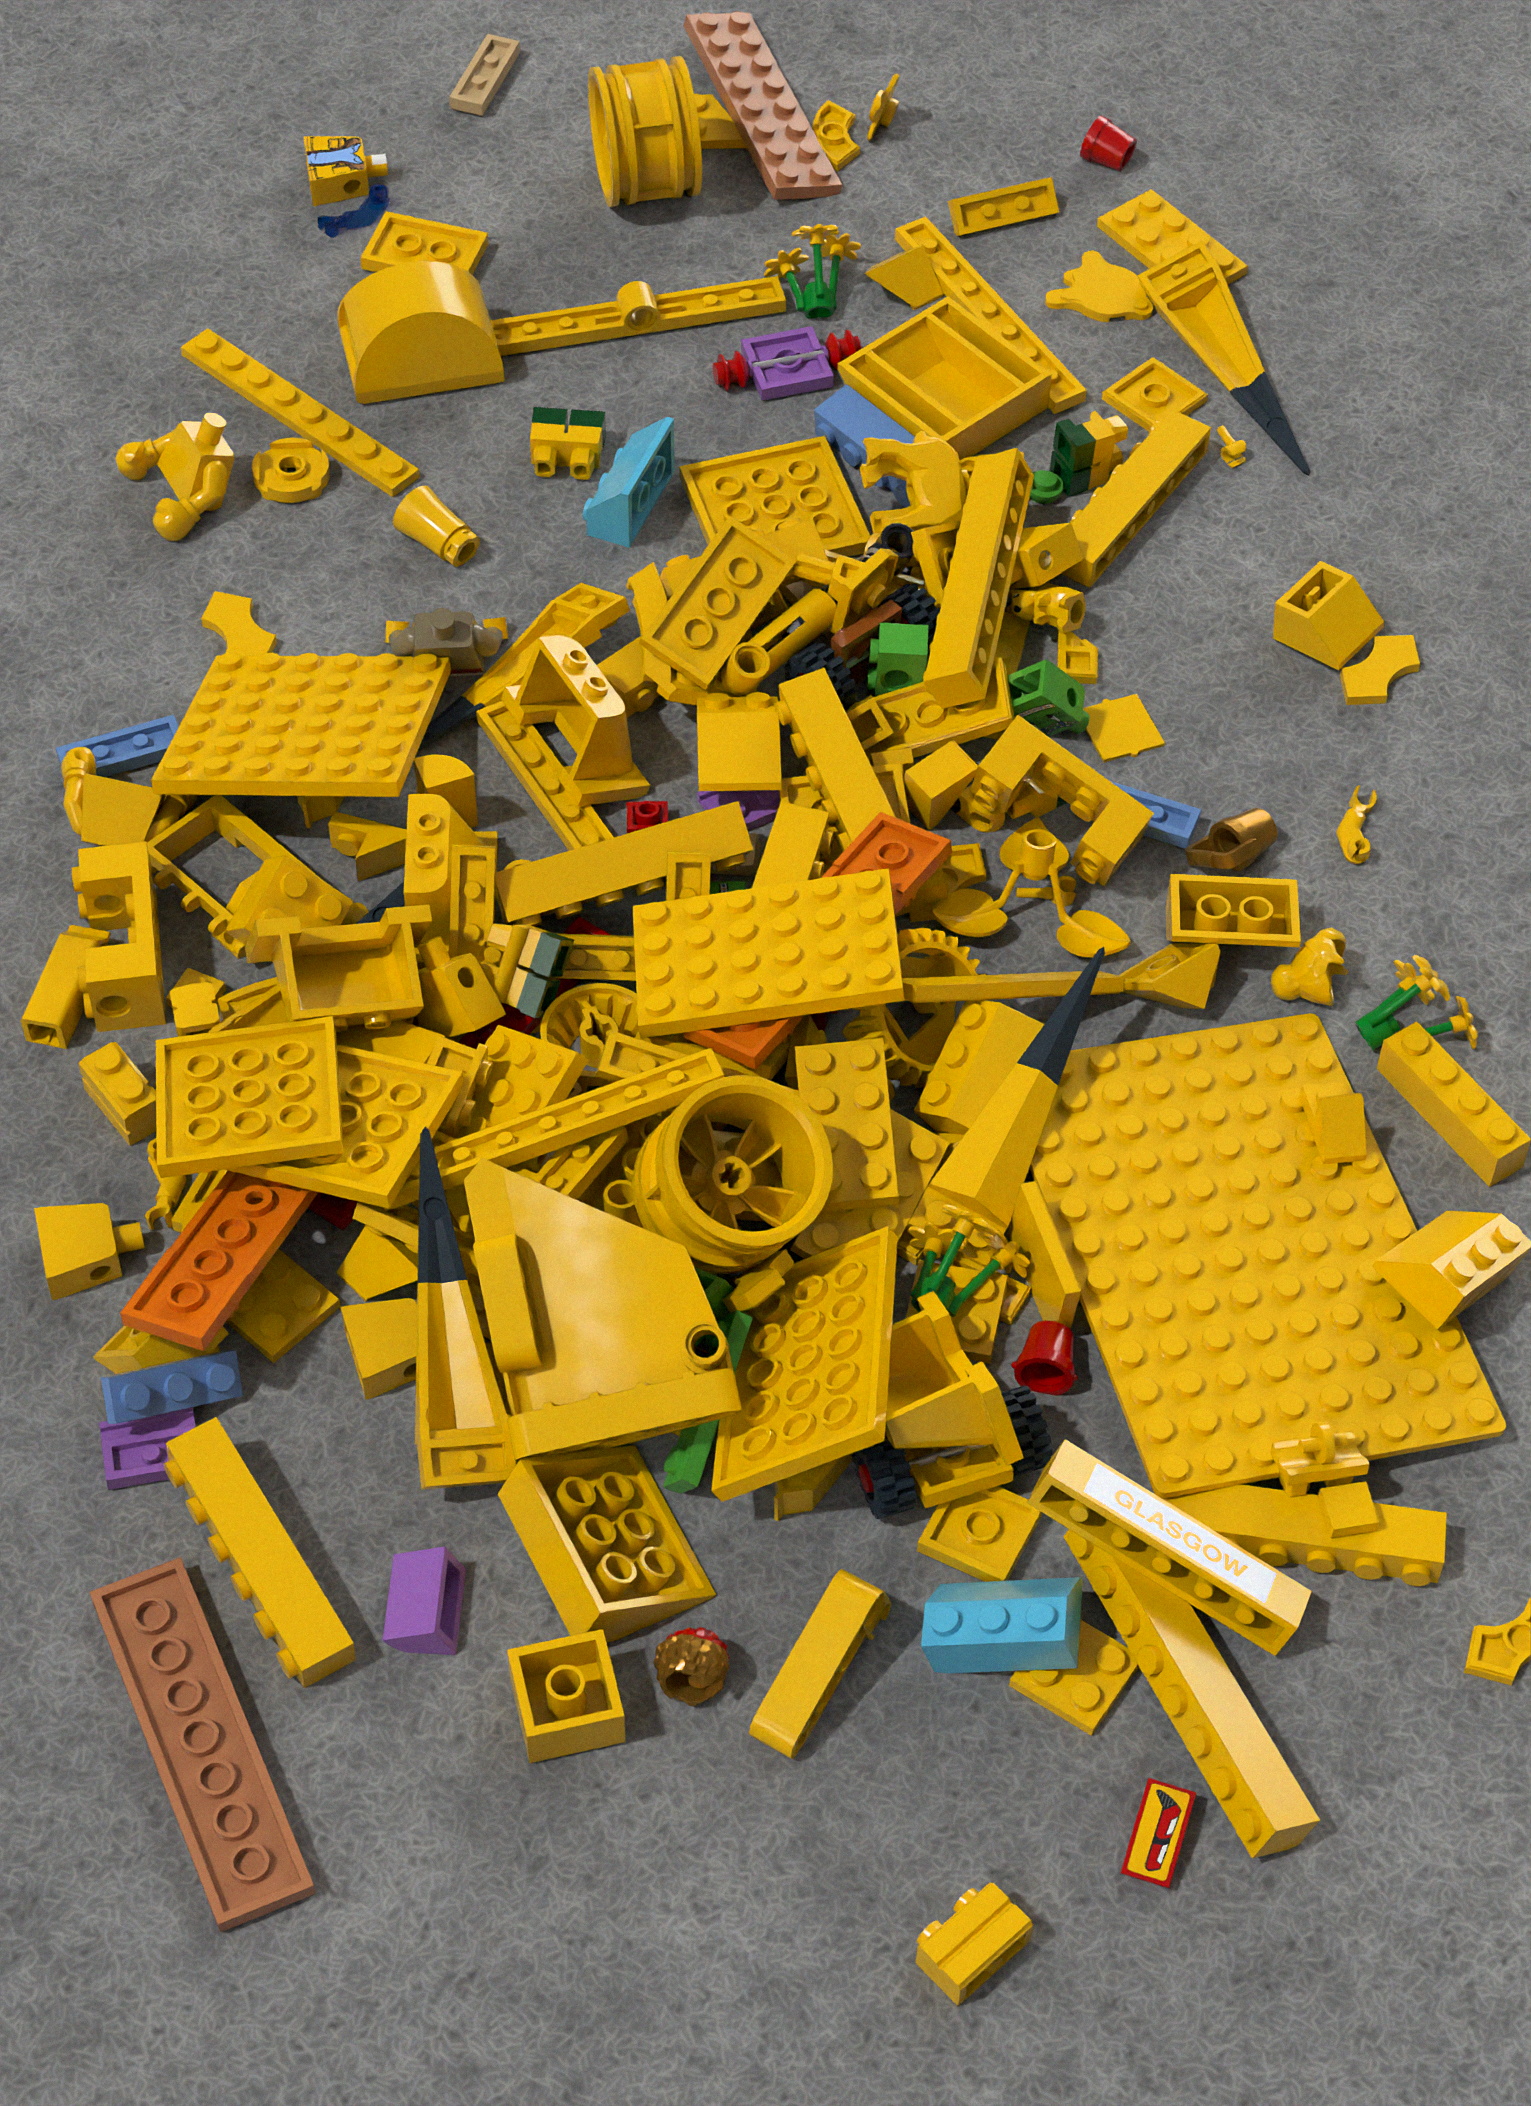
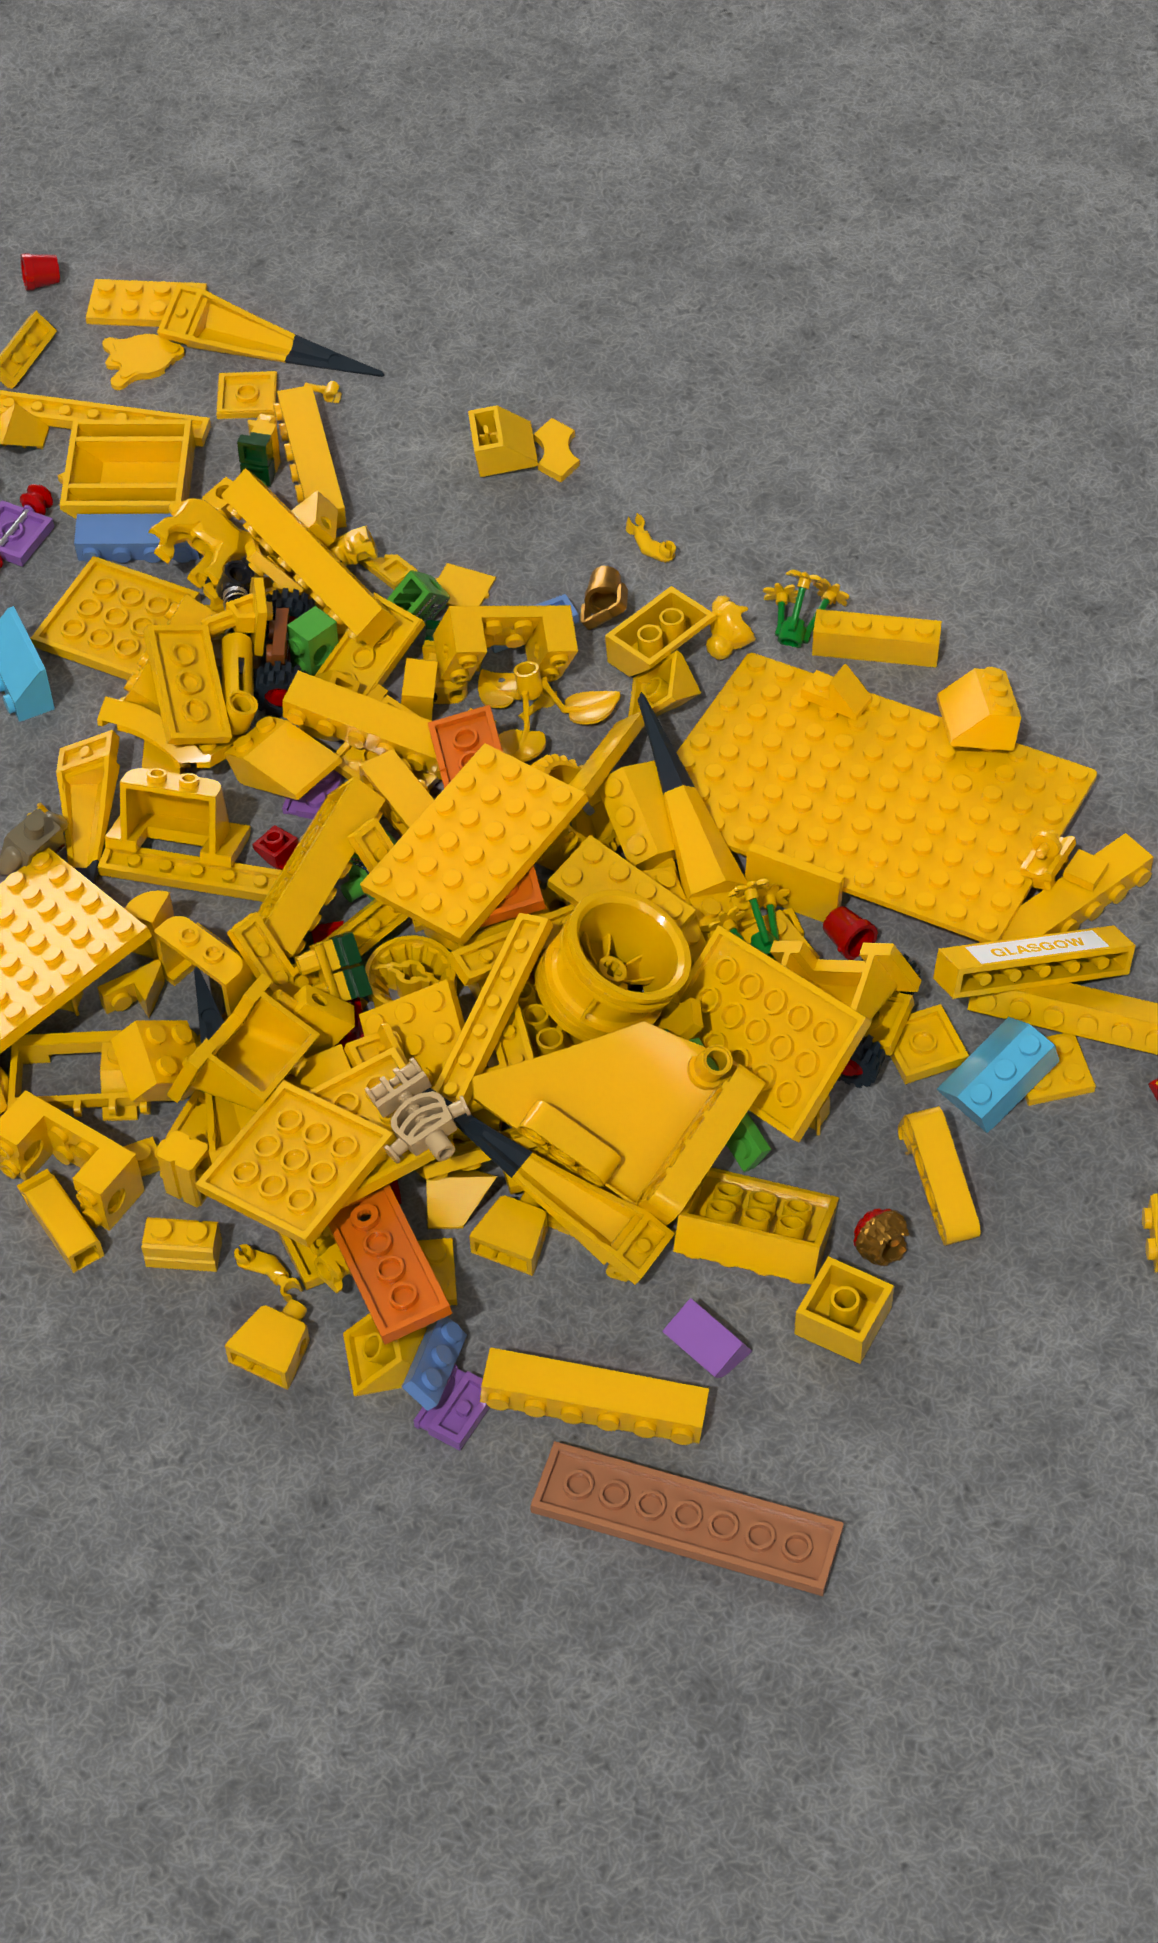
camera: 45 degrees left, 0 degrees up
none -> tan piece [364,1057,471,1163]

